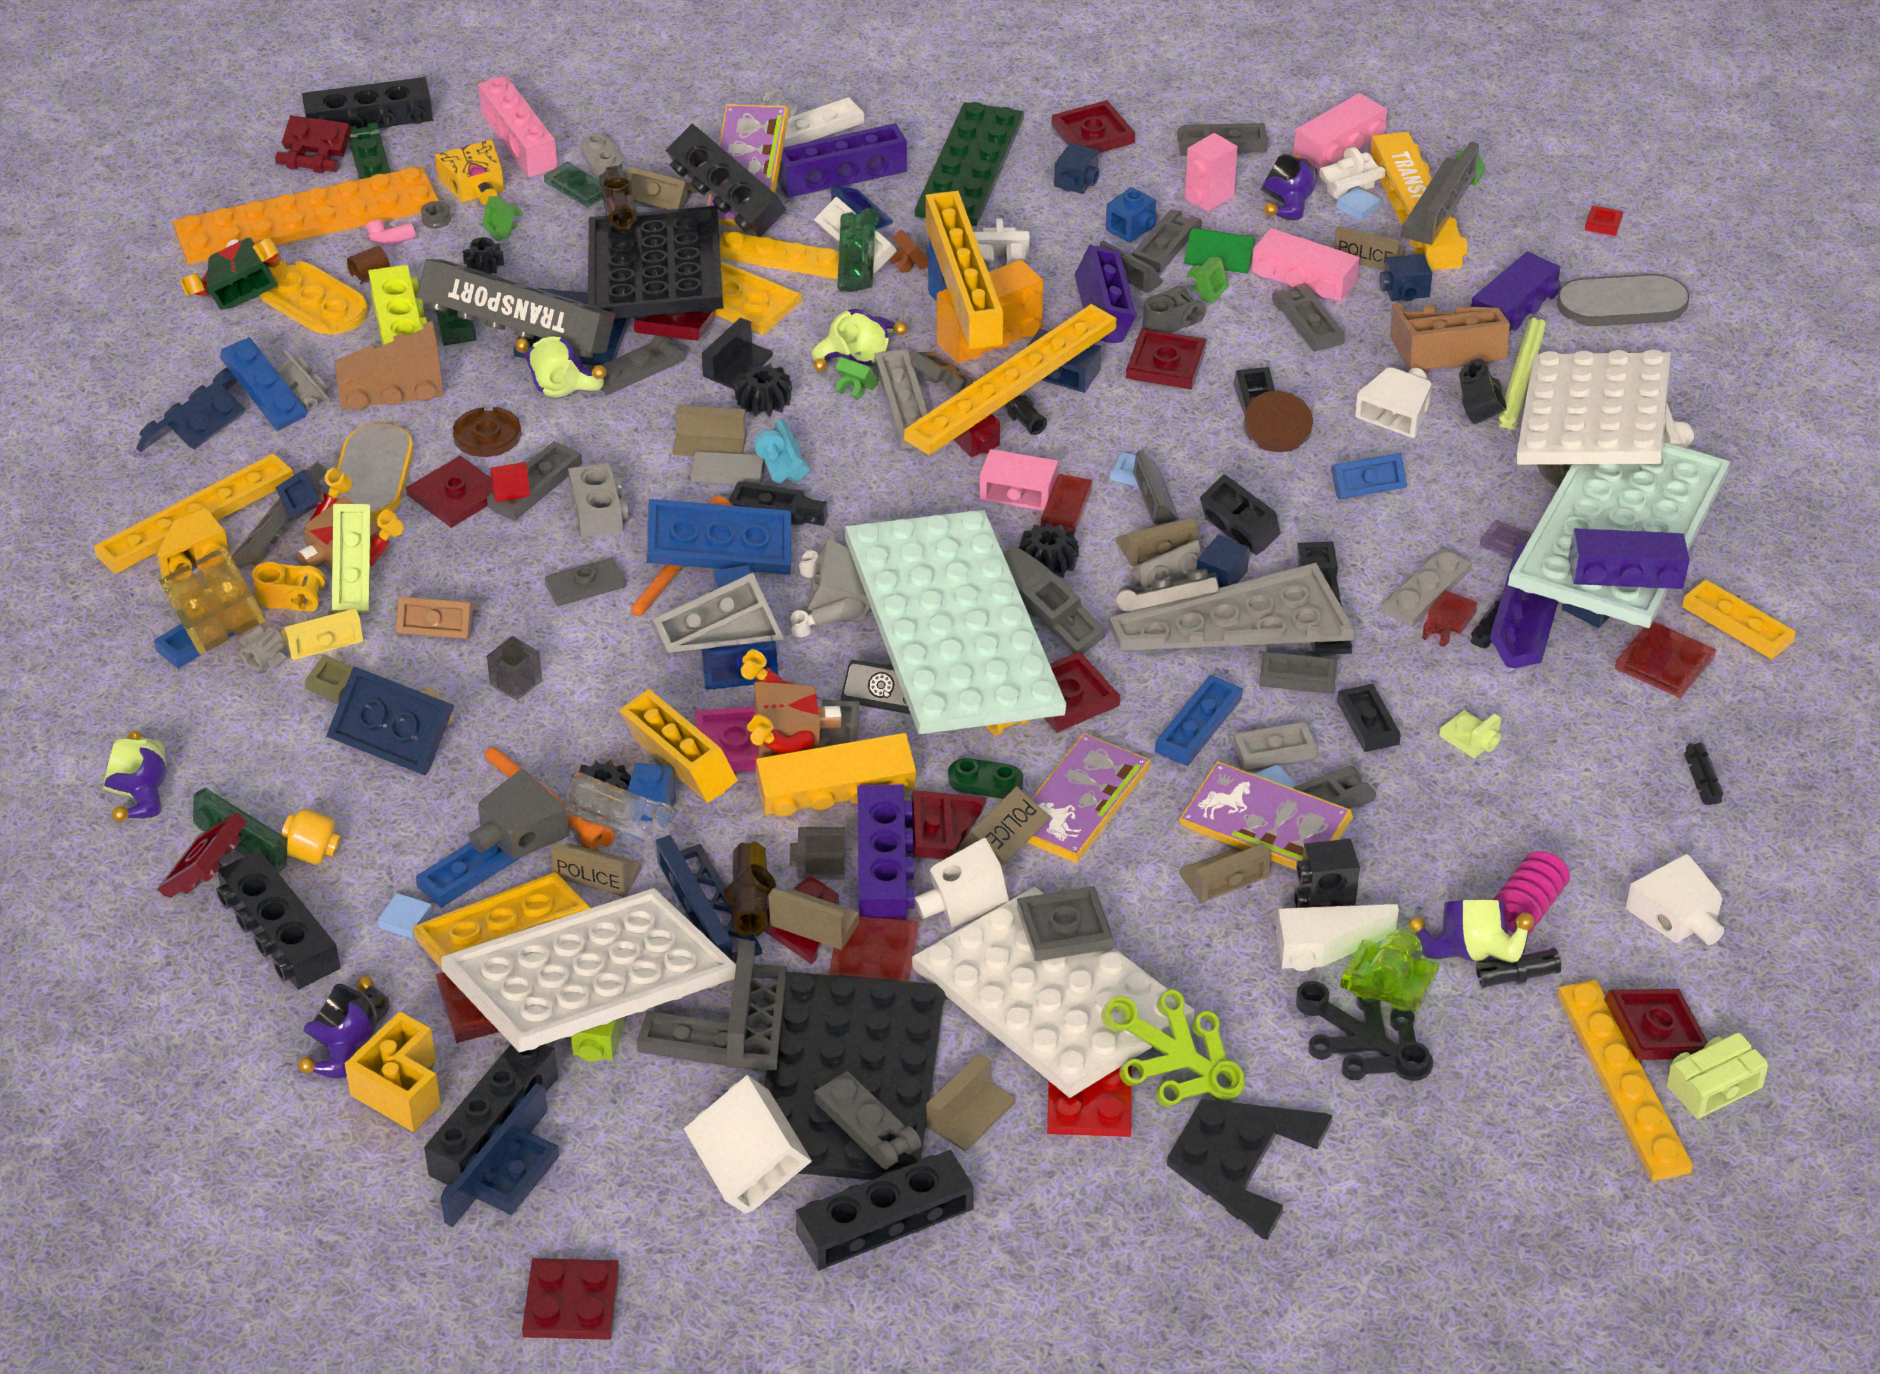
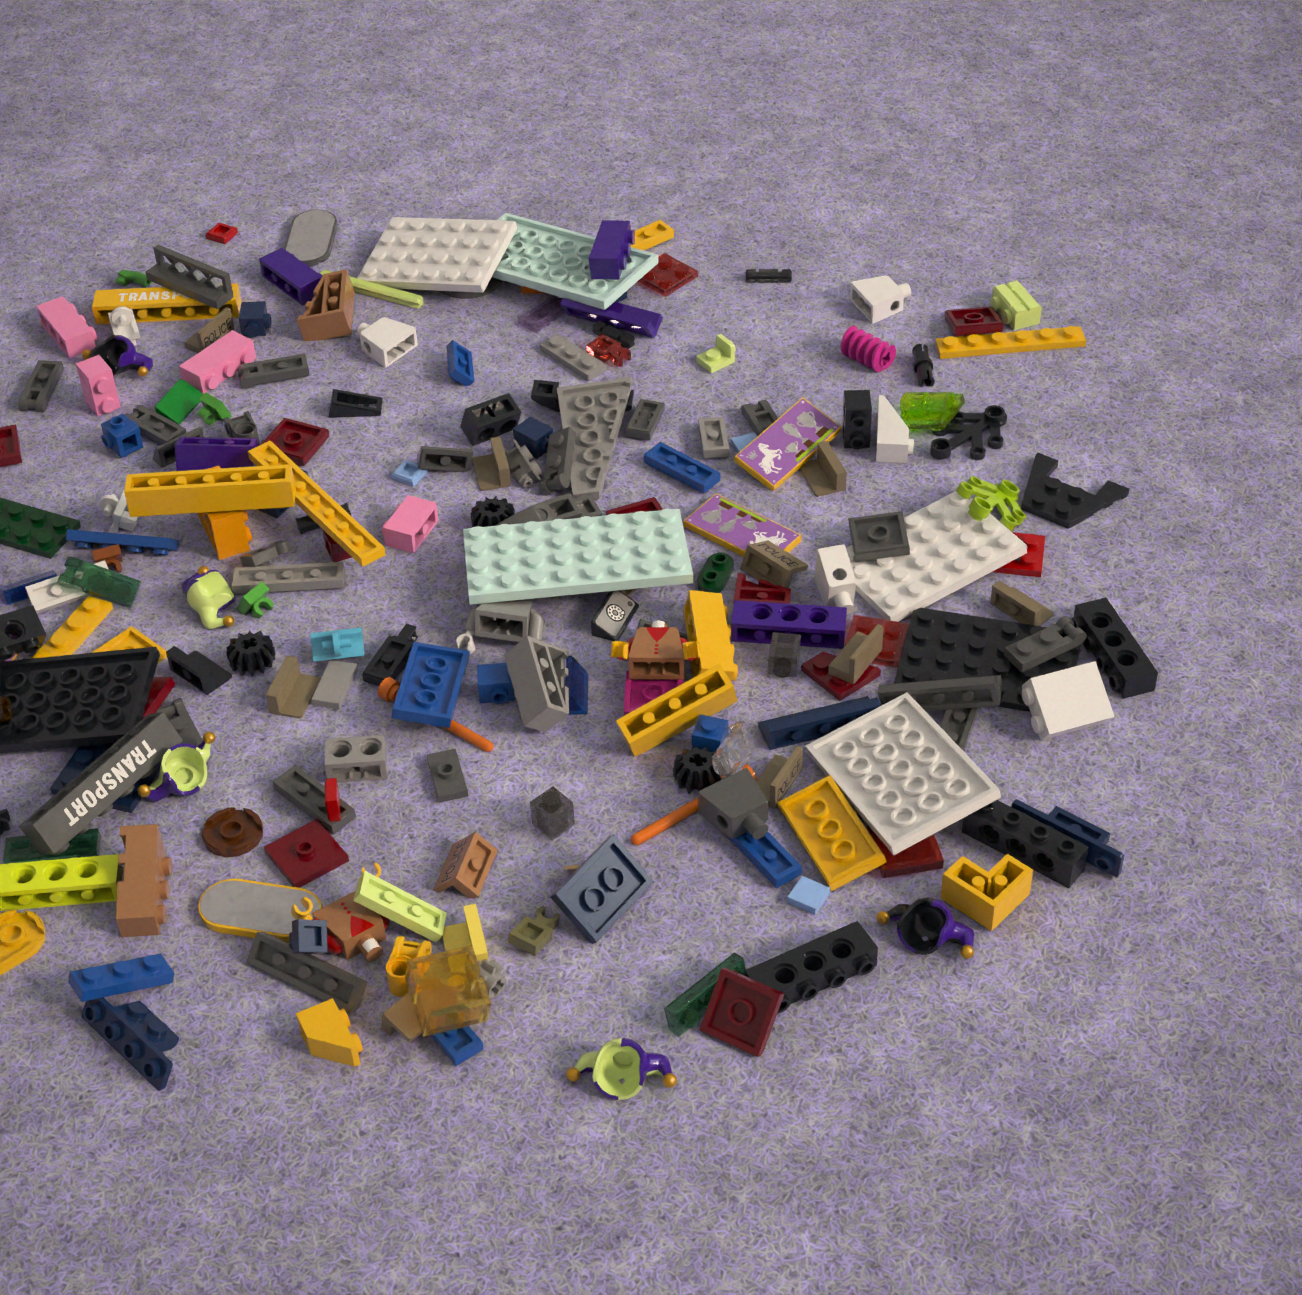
camera: 80 degrees left, 0 degrees up
yellow plate [94,453,294,574] -> none
light grey hinge [275,349,332,411] -> none
yellow head [279,809,341,865] -> none
dark red plate [522,1258,620,1340] -> none
dark brown piece [724,841,776,937] -> none
clear red plate [1040,474,1093,534] -> none
dark blue brick [1054,143,1099,194] -> none
reddish brown tile [1243,391,1313,452] -> none
light blue tile [1336,186,1382,221] -> none
black plate [1337,684,1401,752] -> none
piece [1408,900,1534,963] -> none
black piece [1459,359,1507,425] -> none

